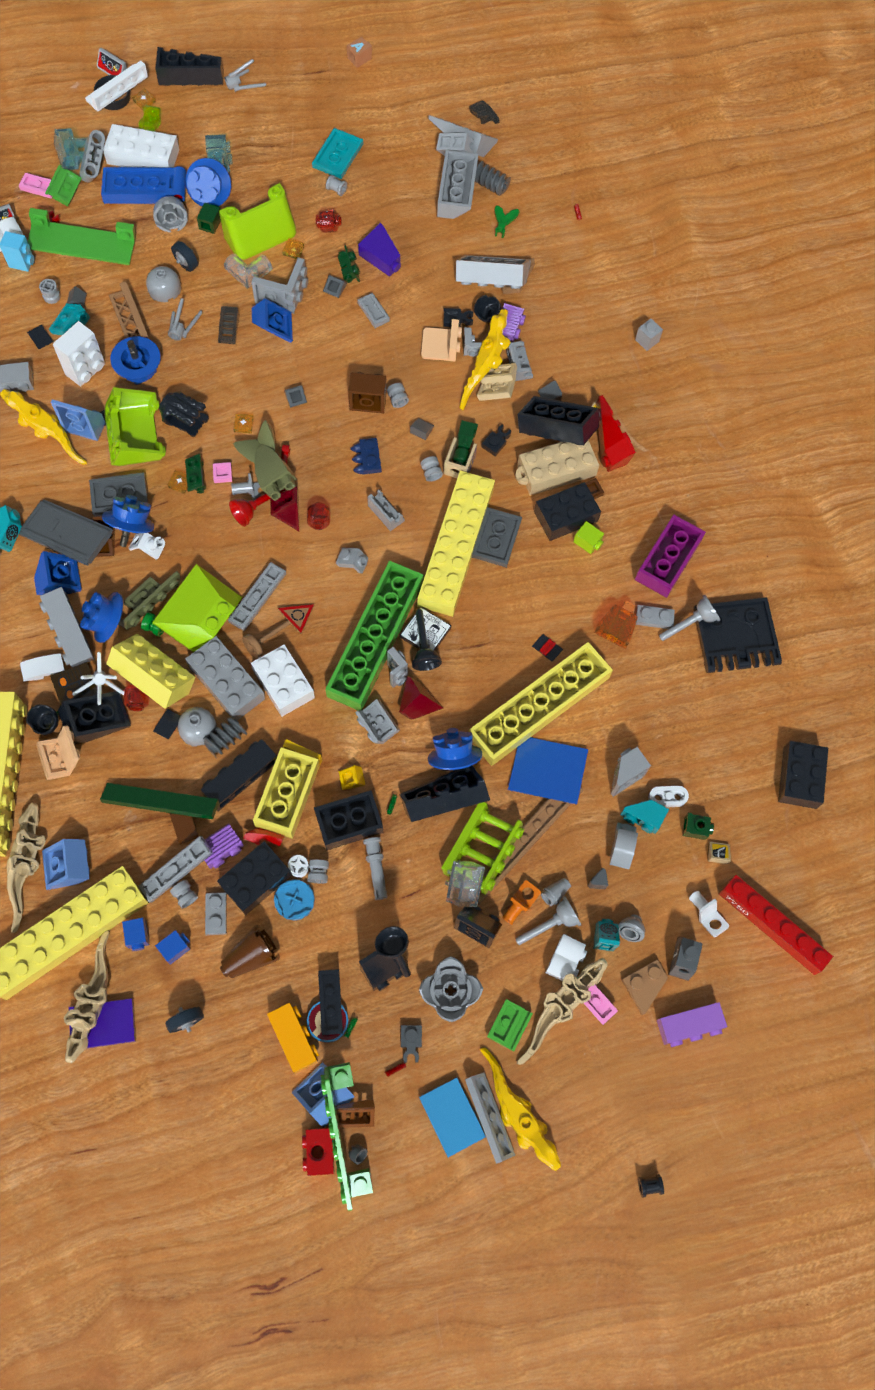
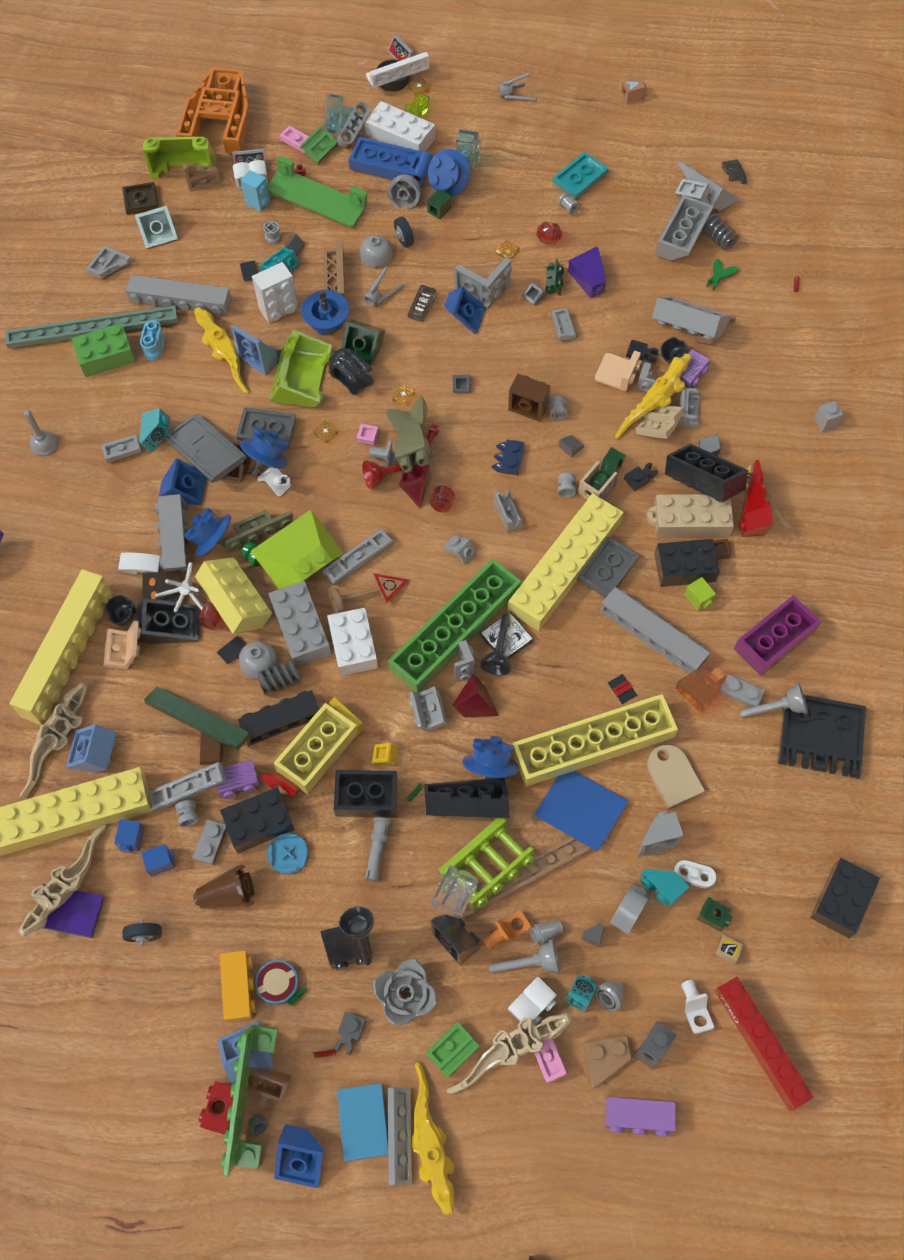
camera: 25 degrees right, 5 degrees down
black wedge [155,47,224,86] -> none
dark green hinge [185,453,206,494] -> none
lime windscreen [219,183,296,260] -> none
clear brick [224,254,272,289] -> none
white wheel [288,855,309,878] -> none
light grey wheel [307,859,329,884] -> none
black plate [318,969,343,1036] -> none
none -> blue slope [274,1124,324,1188]
none -> dark green slope [341,320,385,365]
none -> light grey brick [600,587,710,677]
none -> tan tile [647,745,705,809]

